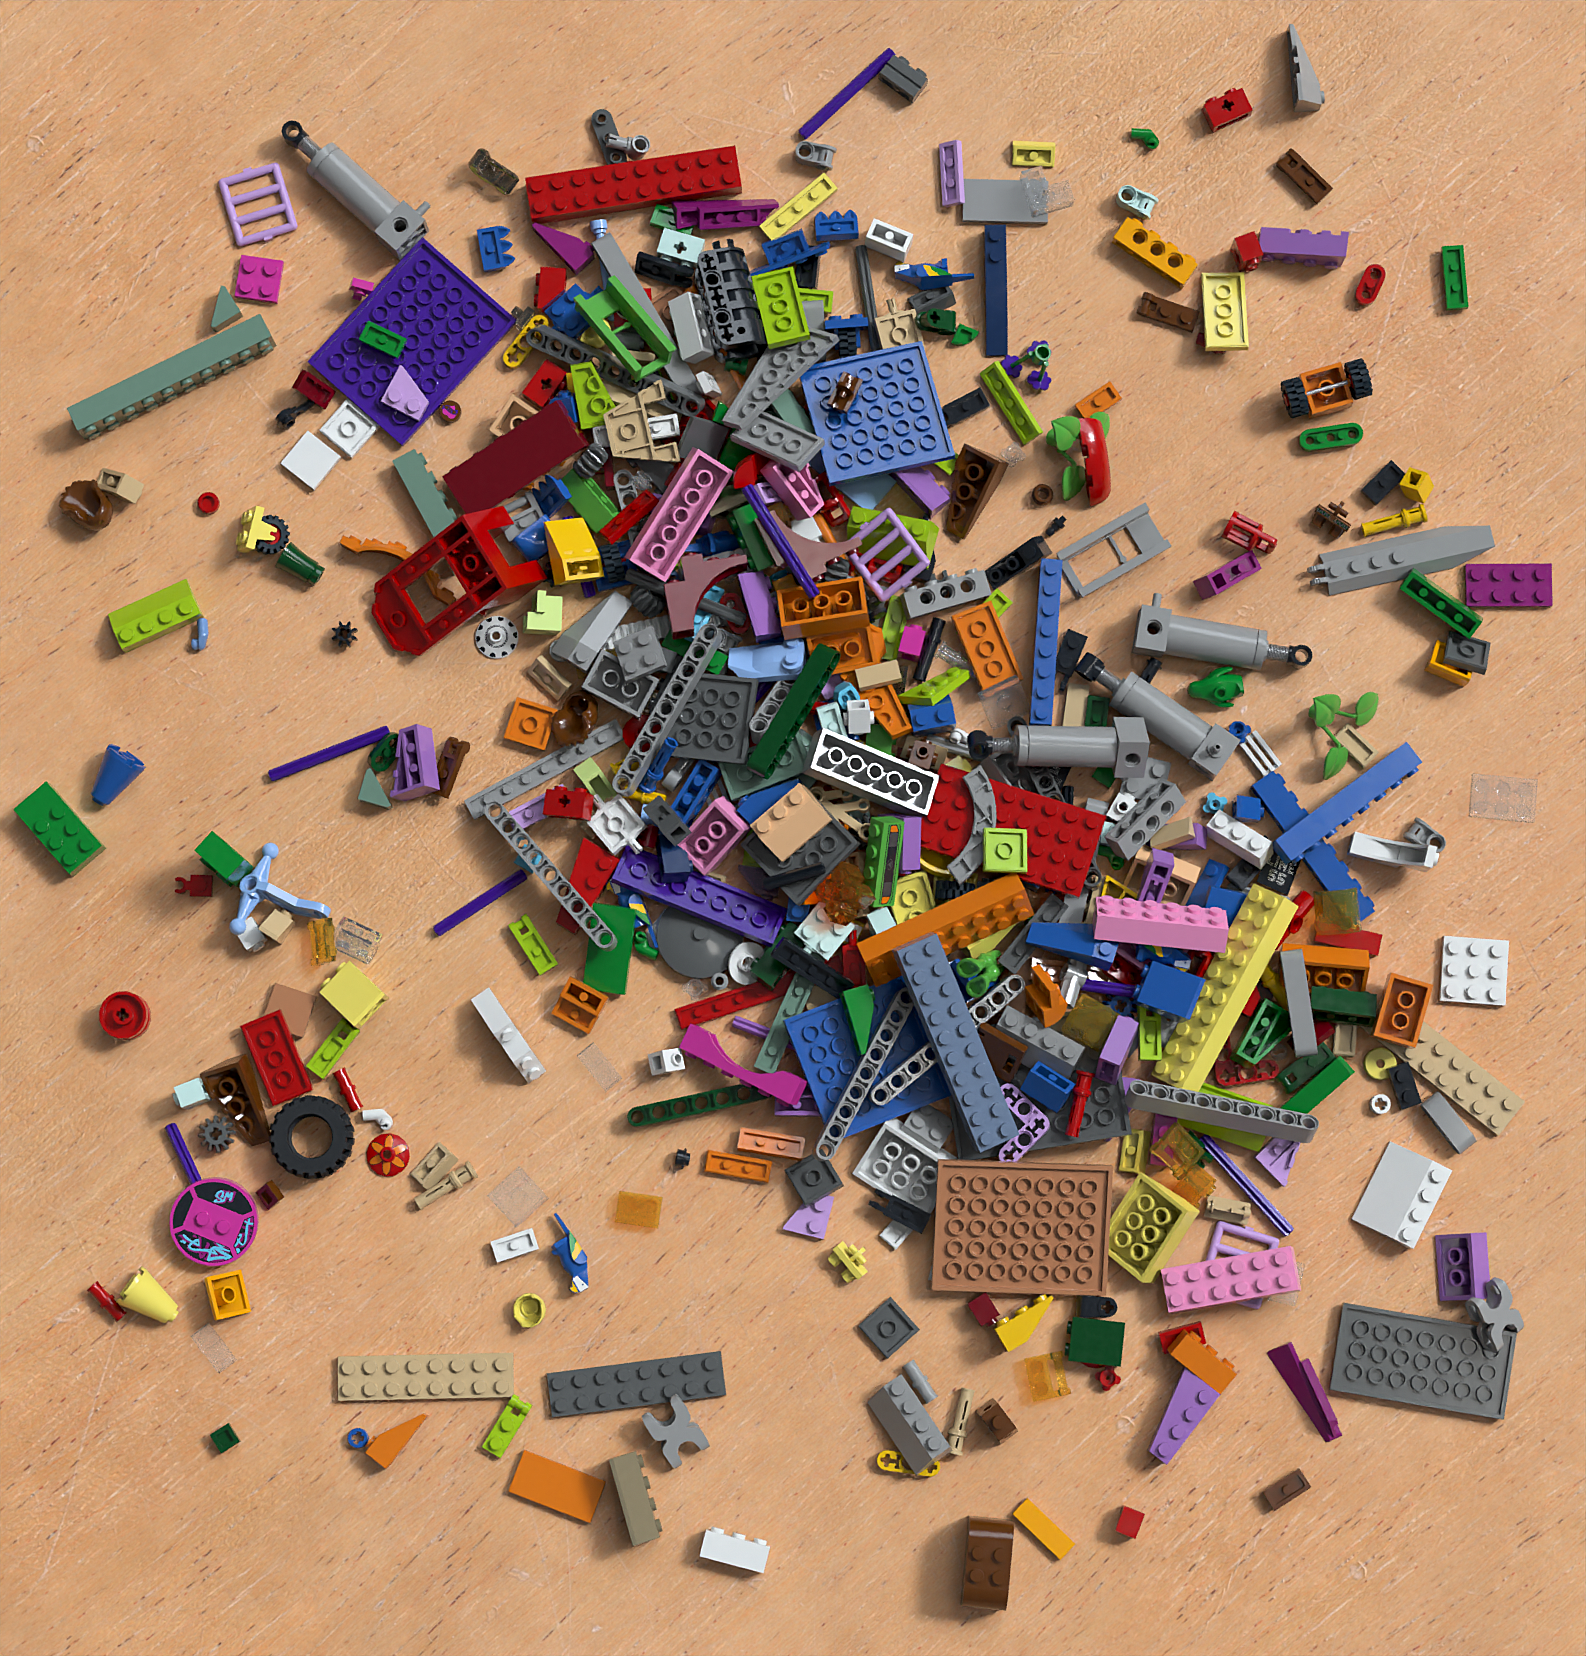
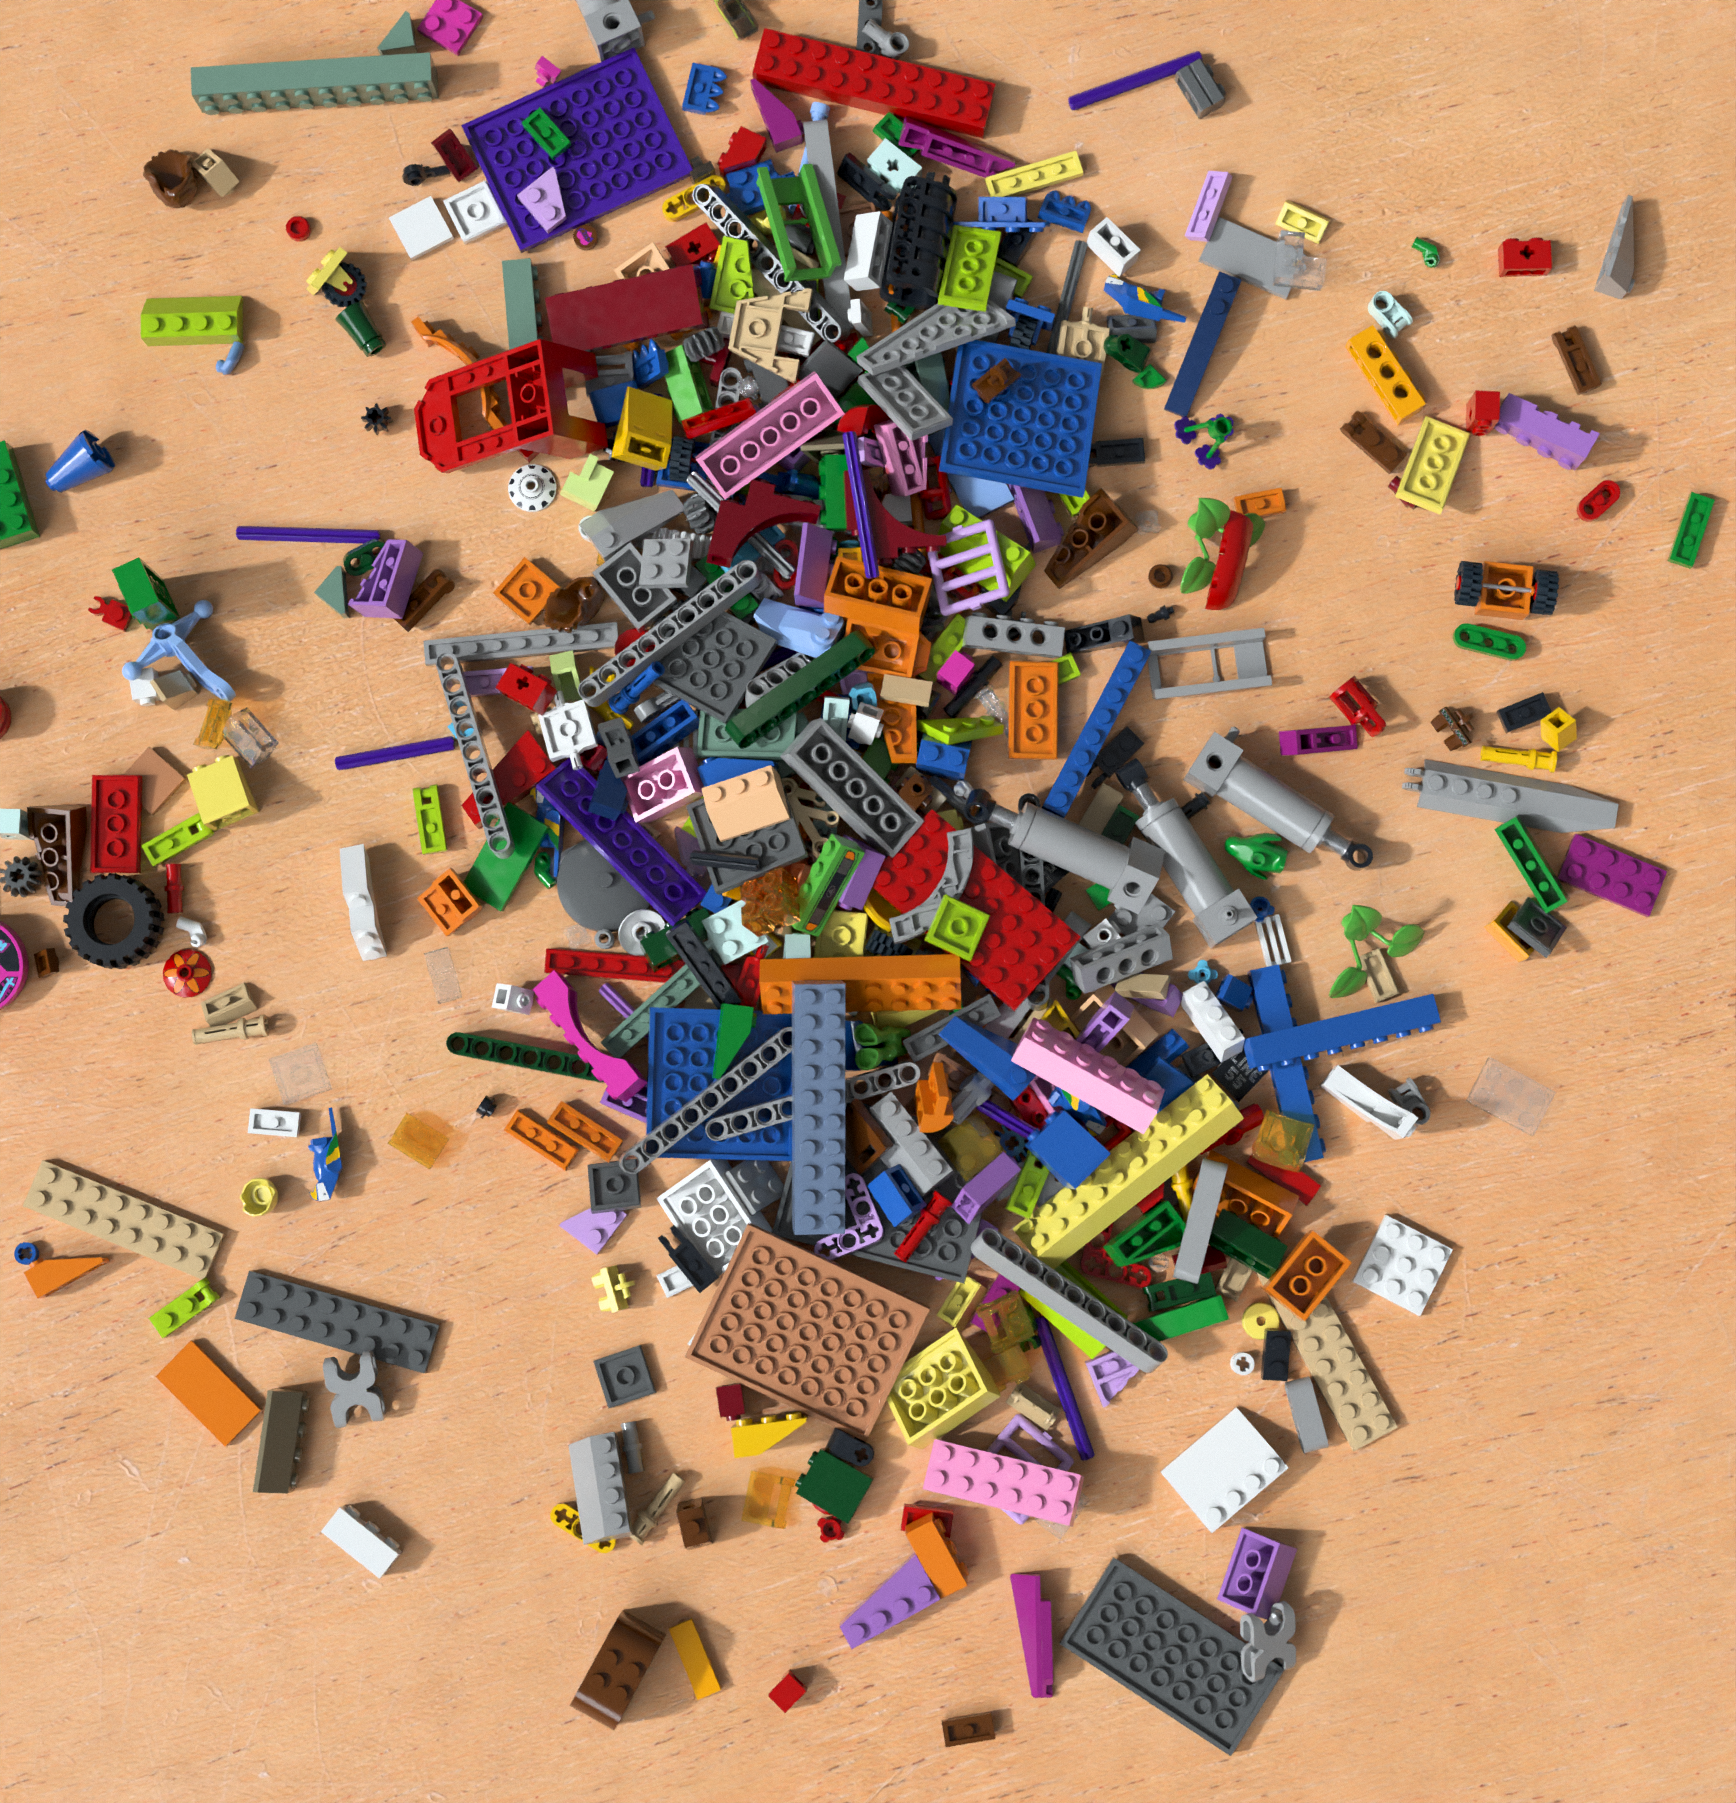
camera: 25 degrees right, 0 degrees up
tan plate [527,655,572,701] -> none
light grey piece [795,141,837,171] -> none
clear tile [977,675,1030,731] -> none
lime plate [979,361,1043,445] -> none

